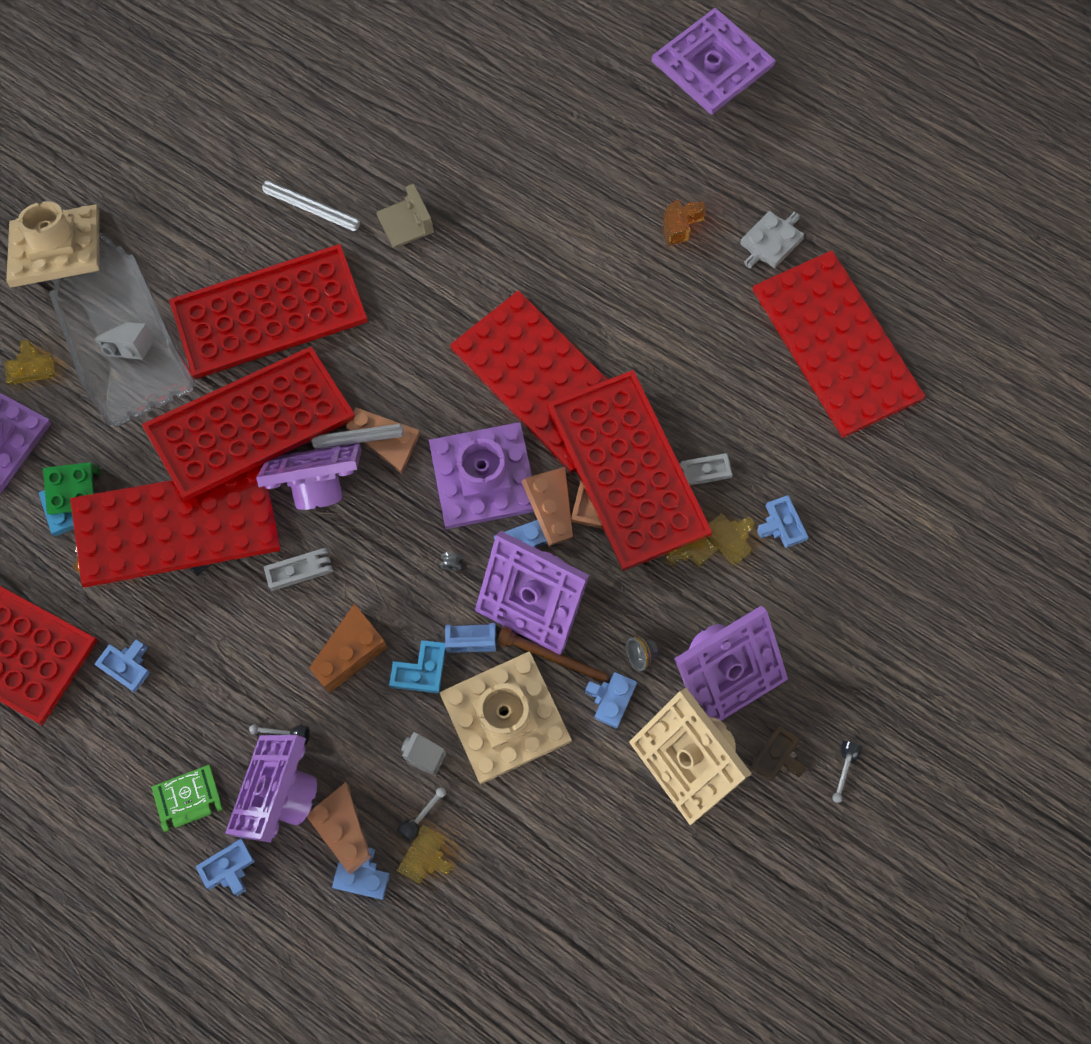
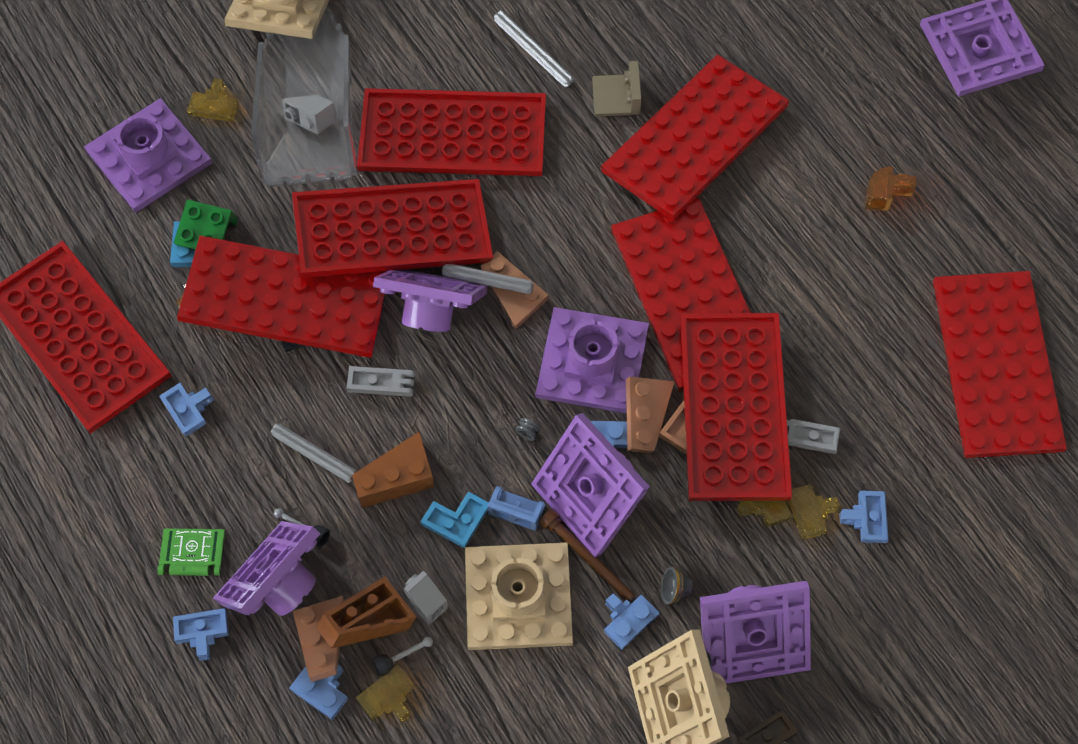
camera: 20 degrees right, 5 degrees down
light grey plate [740,211,804,268] -> none
none -> light grey axle [271,423,356,483]
none -> dark orange wedge [316,577,416,648]
none -> red plate [601,54,789,221]

